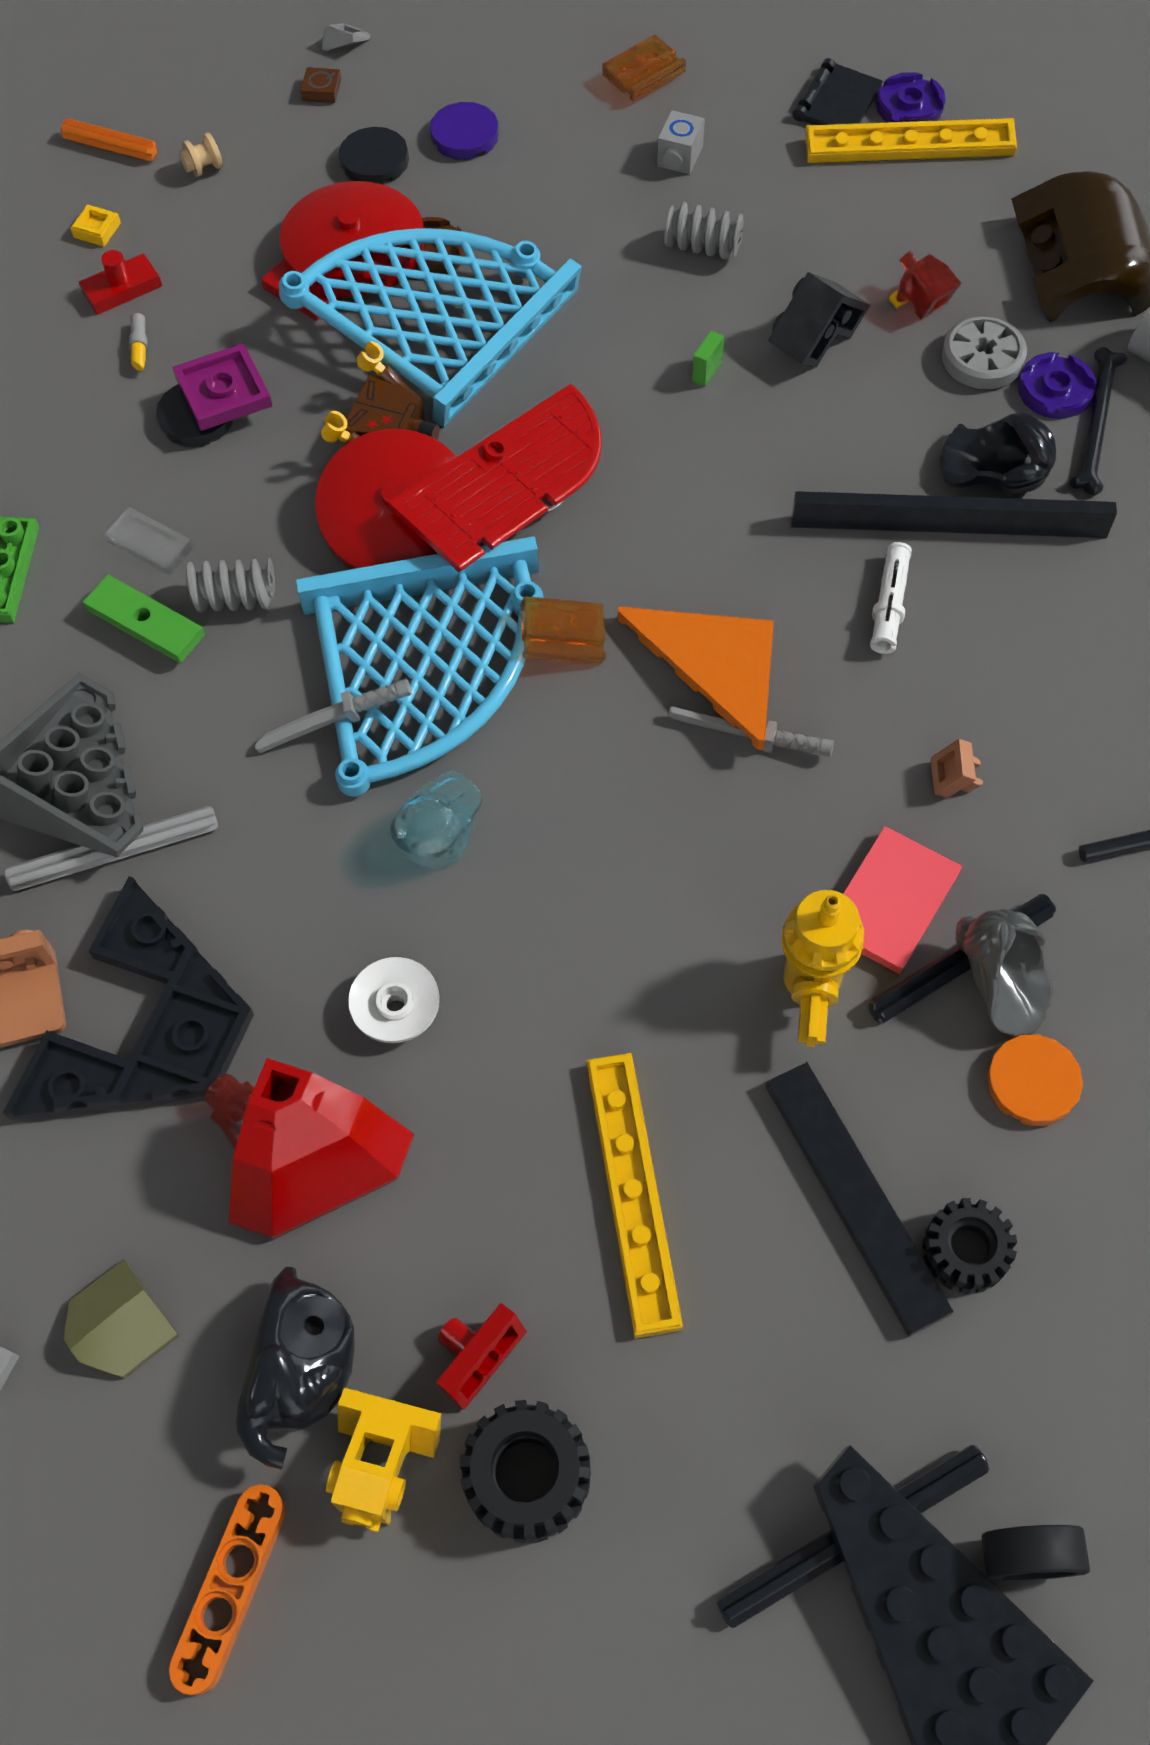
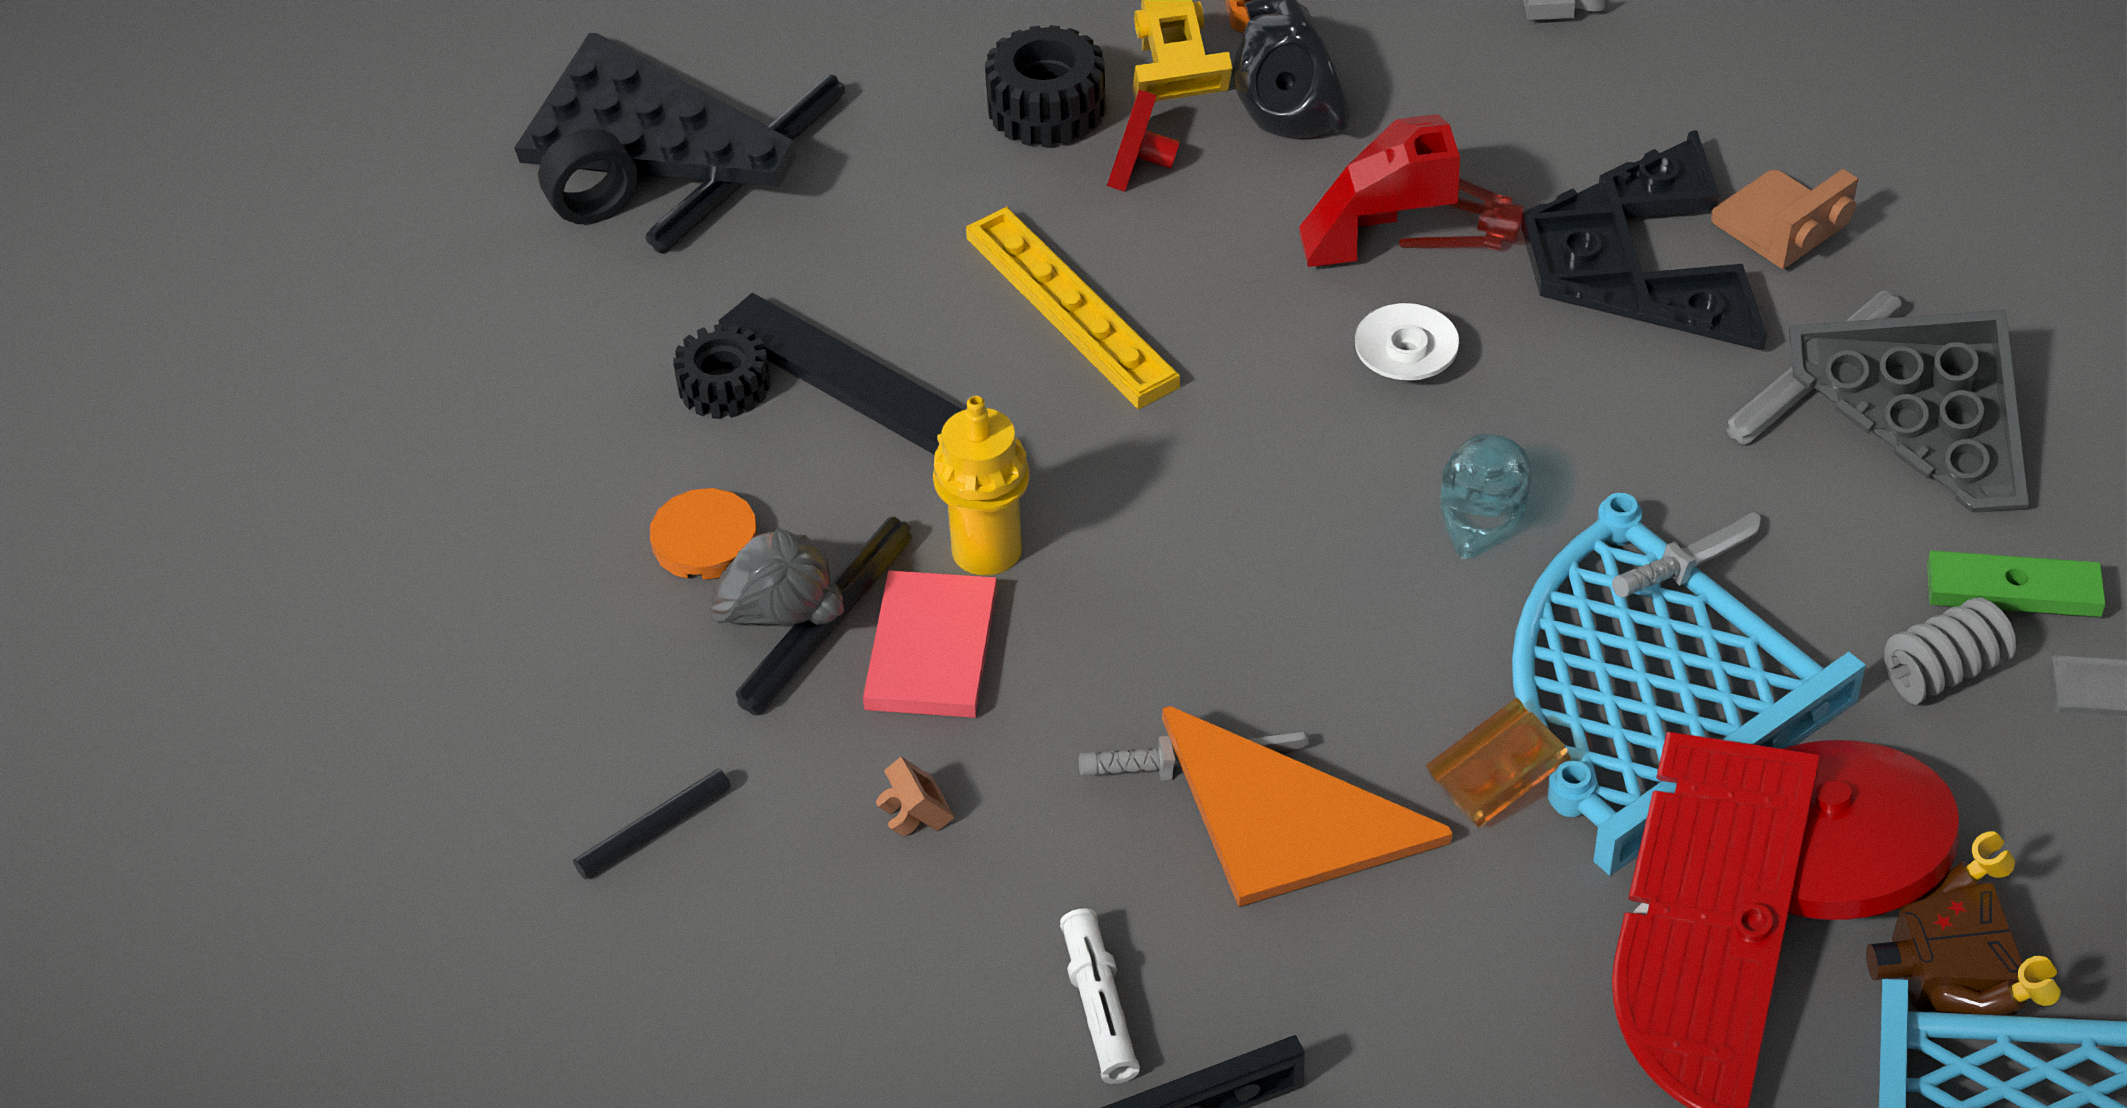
camera: 155 degrees right, 15 degrees down
olive slope [64,1259,179,1379] -> none

